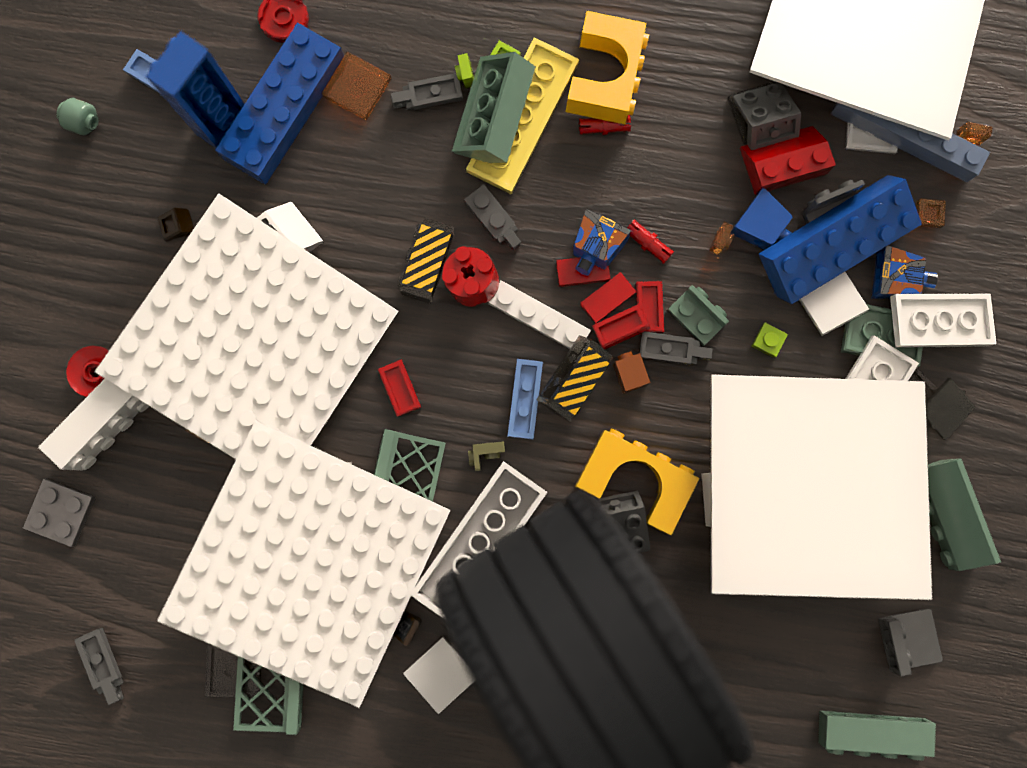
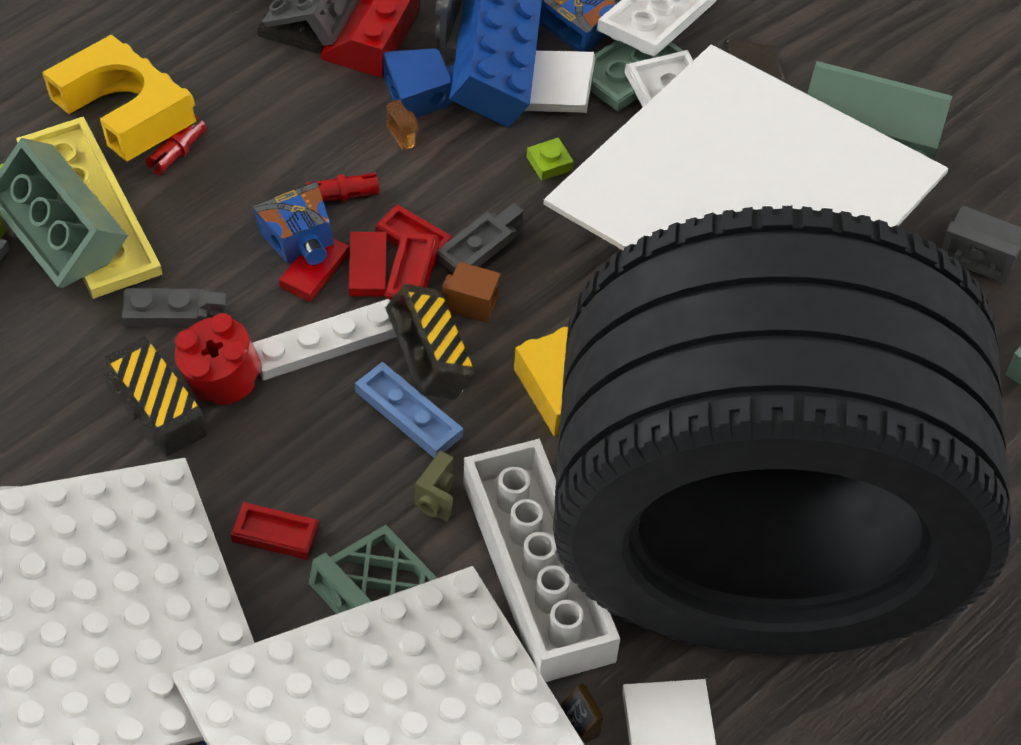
camera: 55 degrees left, 30 degrees down
sand green bracket [667,285,729,346] -> none

